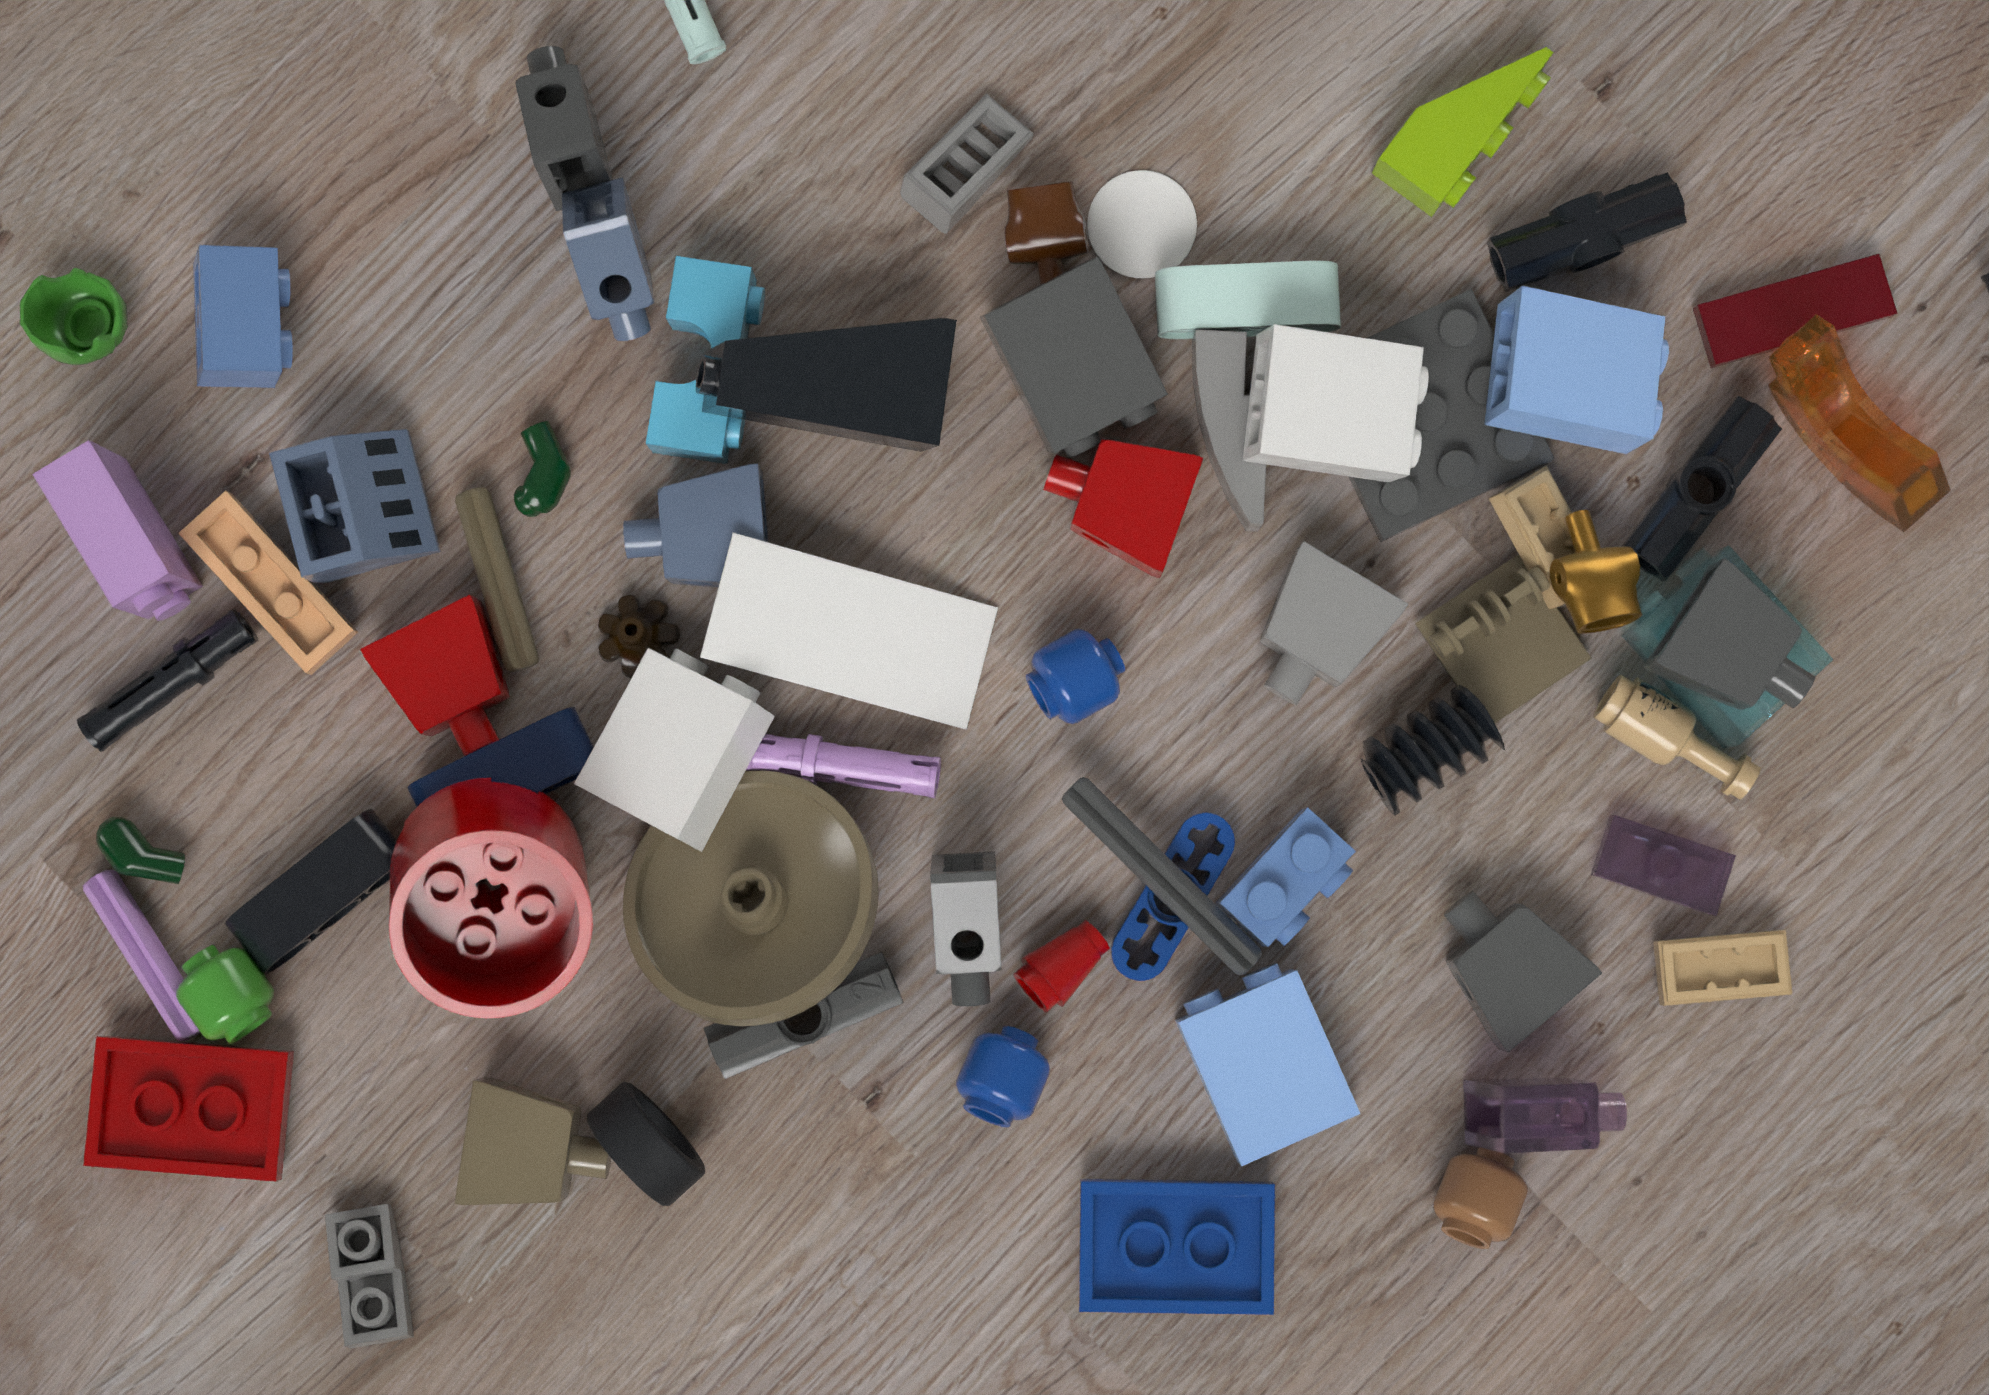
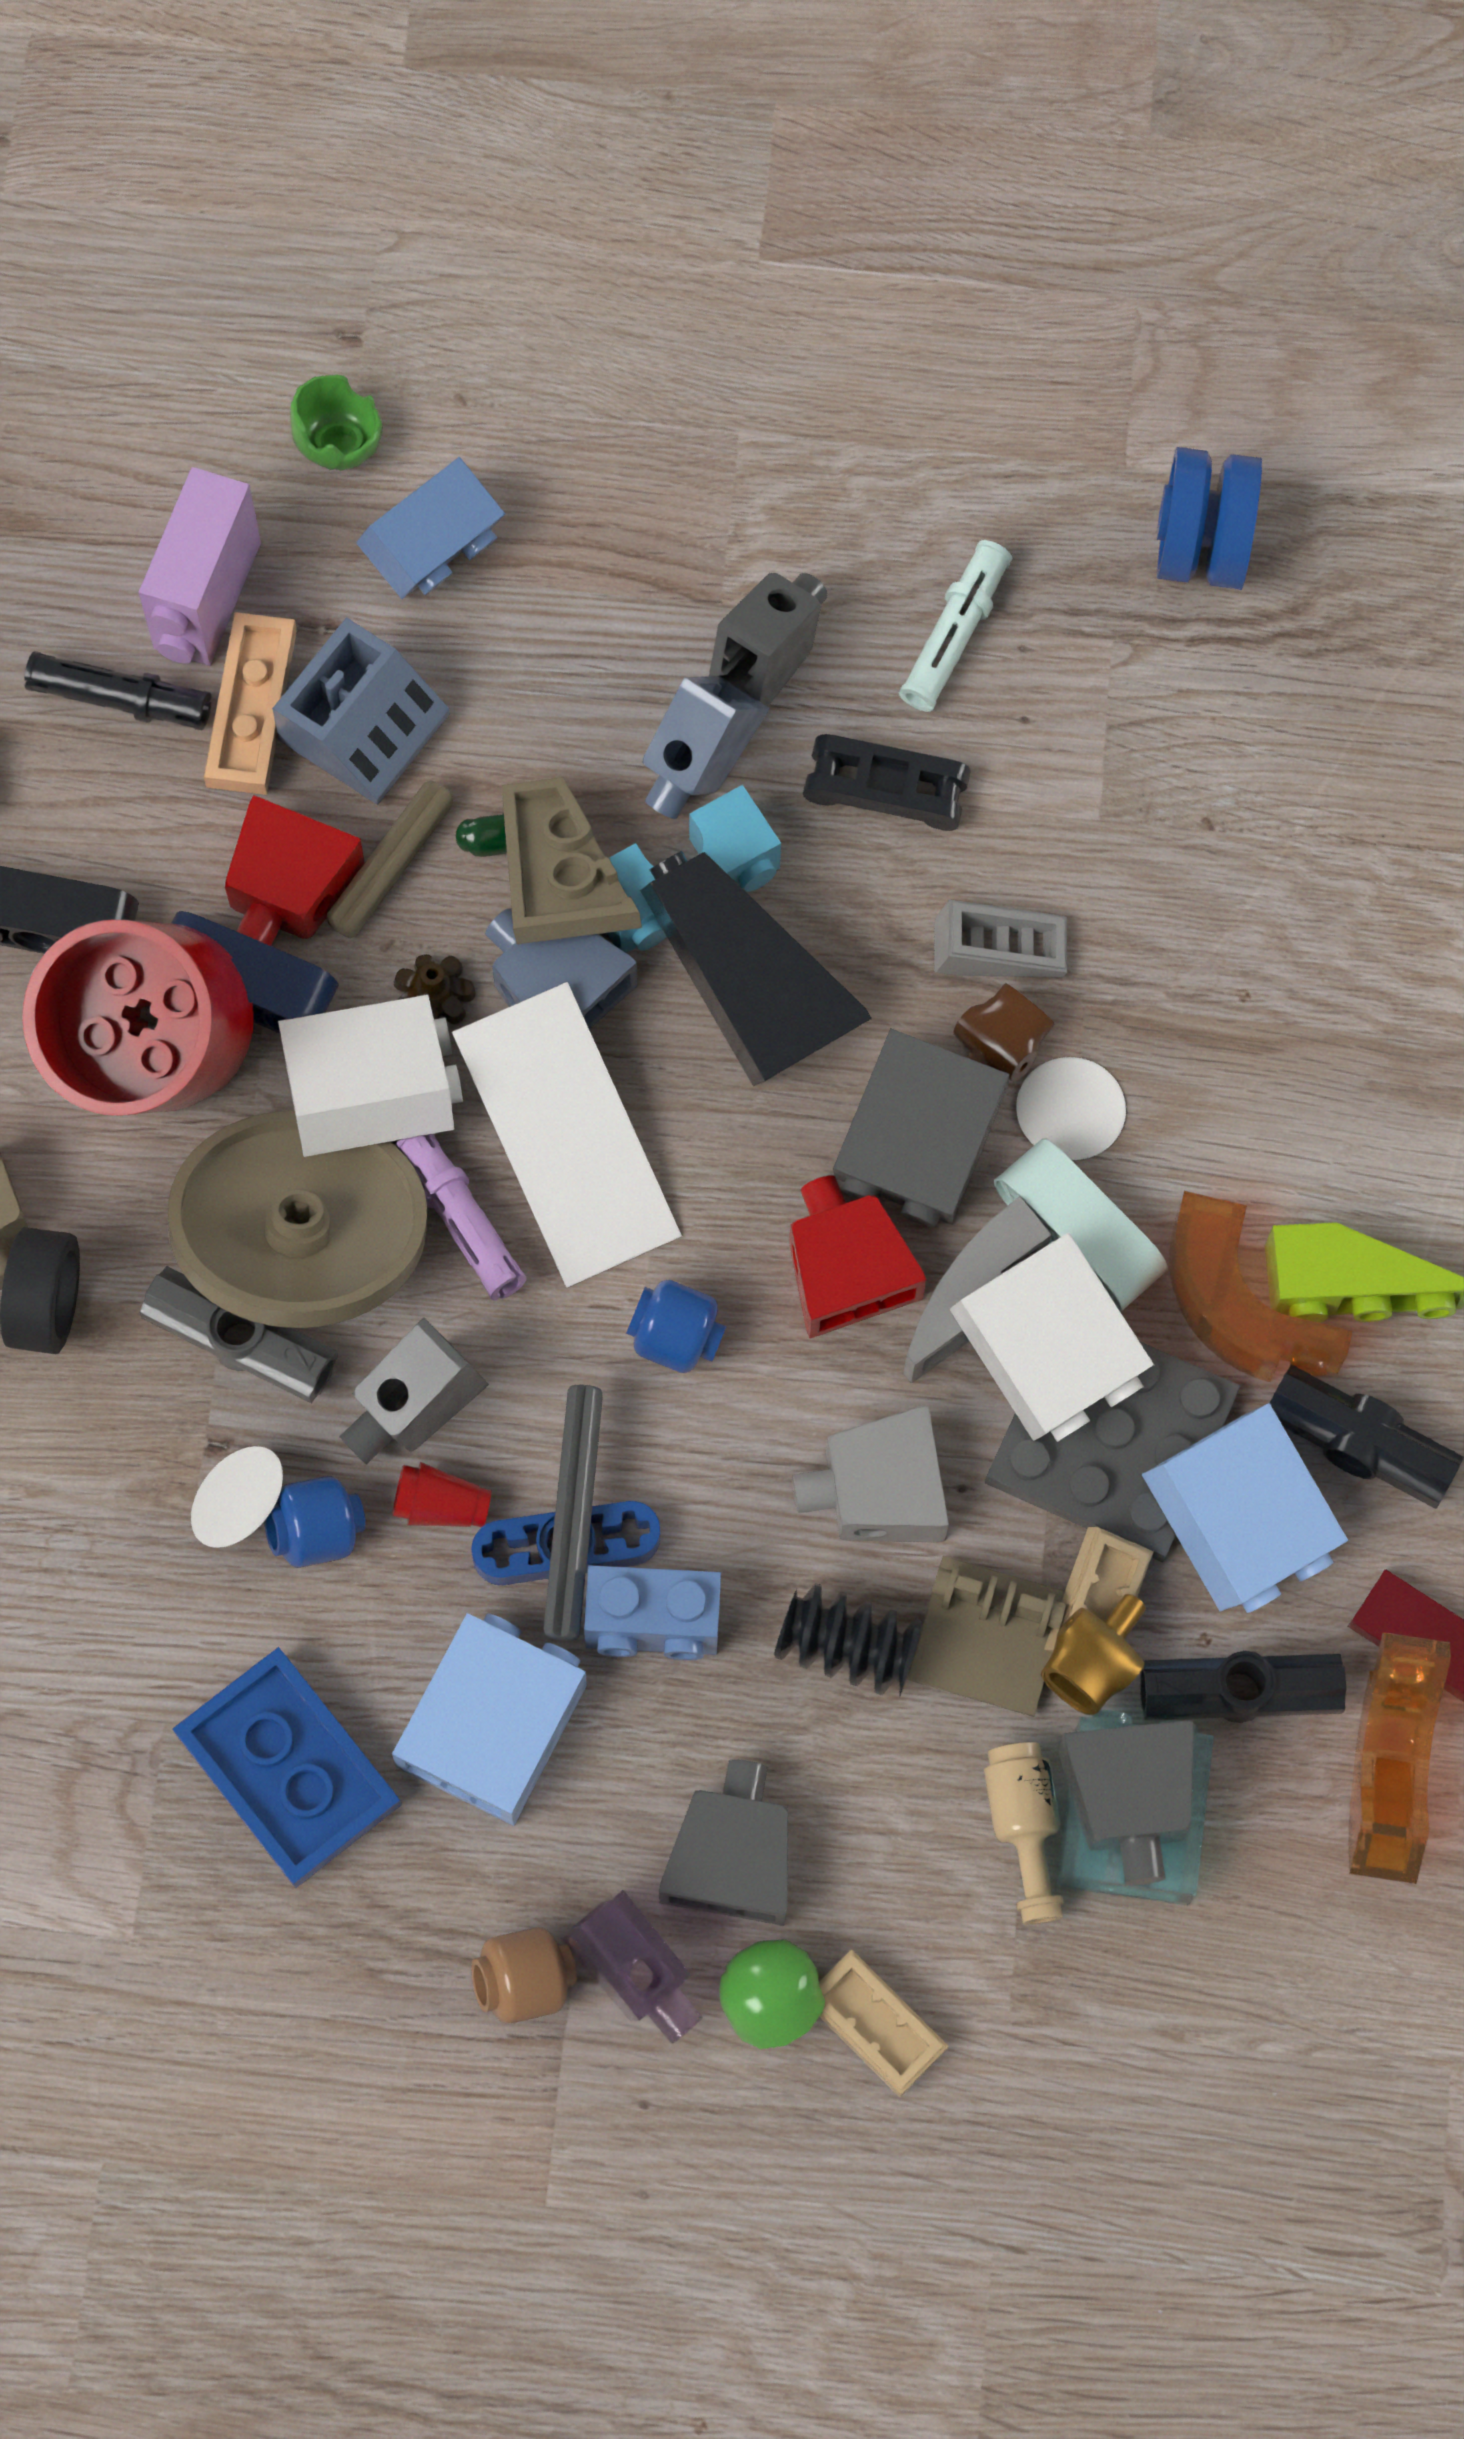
camera: 45 degrees right, 15 degrees down
clear purple plate [1590,815,1736,916] -> none
none -> white sticker [191,1446,283,1548]
none -> dark tan wing [502,777,642,944]
none -> bright green hair [719,1939,825,2049]
none -> black plate [802,734,971,831]
none -> clear orange arch [1169,1191,1353,1382]

